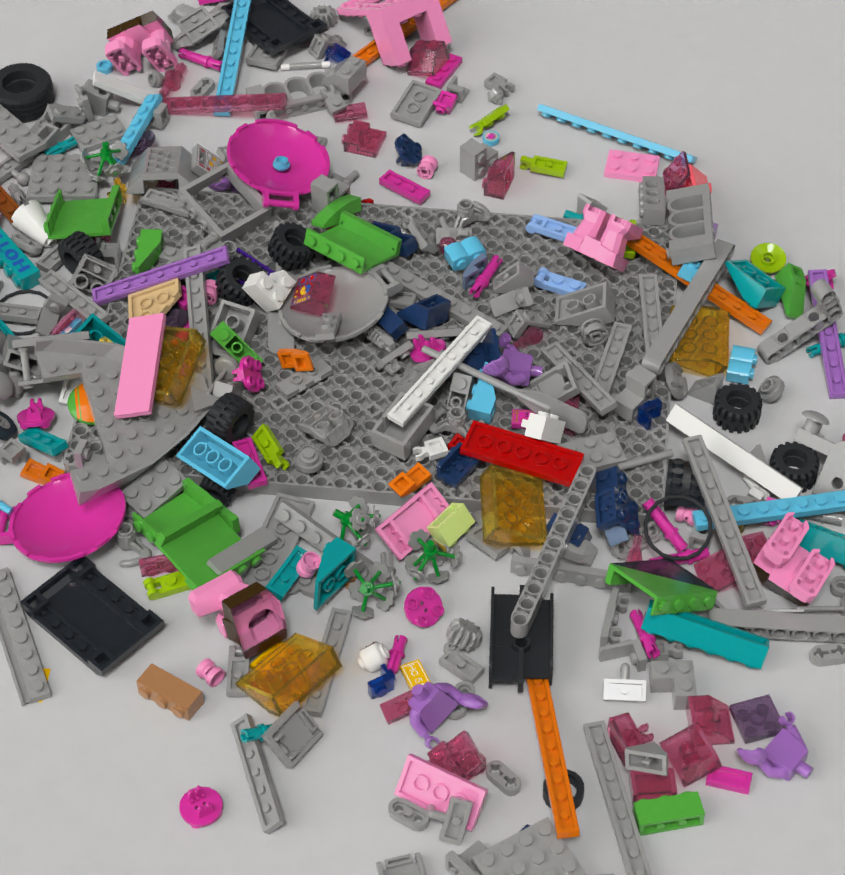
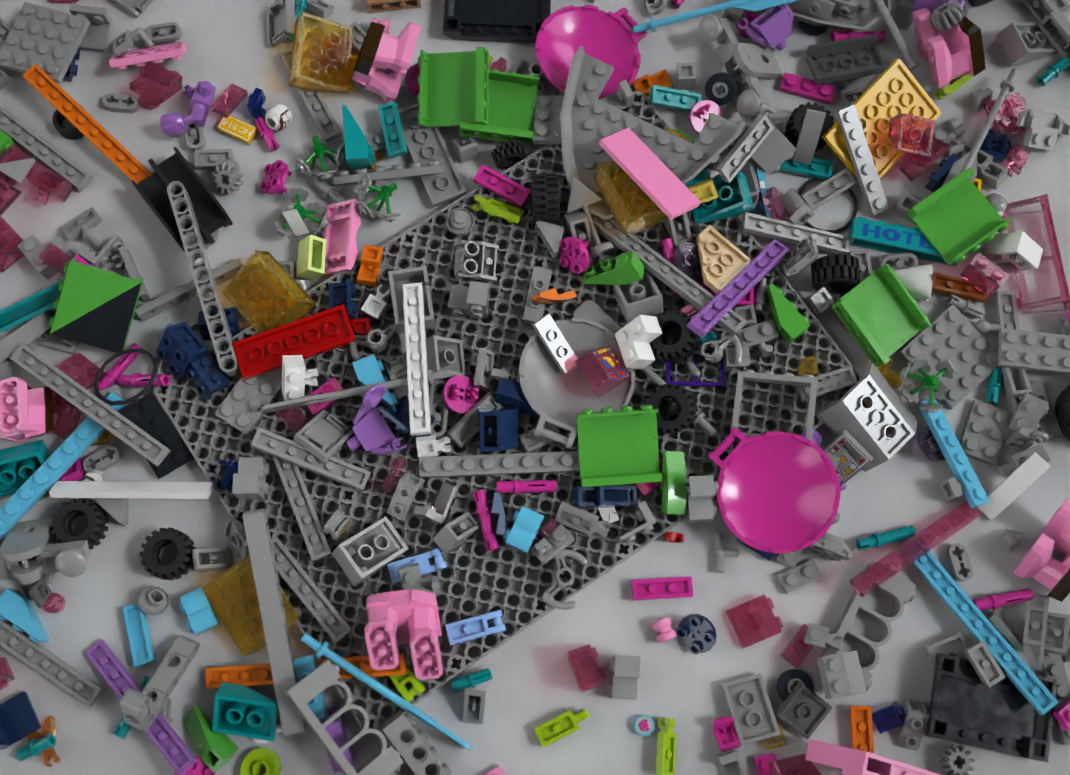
camera: 135 degrees right, 25 degrees up
clear pink axle [159,62,187,98] -> none
medium azure slope [176,426,261,490] -> none
light grey tile [207,526,278,575] -> none
medium azure plate [273,156,290,171] -> none
light grey bar [281,61,330,71] -> none
bright pink wheel [296,551,321,578] -> none
light grey bar [616,449,674,471] -> none
clear pink cone [625,534,642,562] -> none
none -> clear pink bracket [39,243,72,274]
none -> medium azure plate [122,603,156,667]
none -> medium azure piece [301,633,472,751]
none -> light grey plate [398,563,440,591]
none -> light grey brick [448,281,490,319]
none -> light grey slope [451,136,478,163]
none -> dark pink pin [497,479,557,495]
none -> light grey slope [535,221,565,260]
none -> light grey bracket [618,501,657,544]
none -> dark grey tile [775,682,833,740]
none -> black bush [777,669,814,702]
none -> clear yellow tile [798,355,818,377]
none -> teal pin [856,525,917,551]
none -> light grey plate [964,641,1006,688]

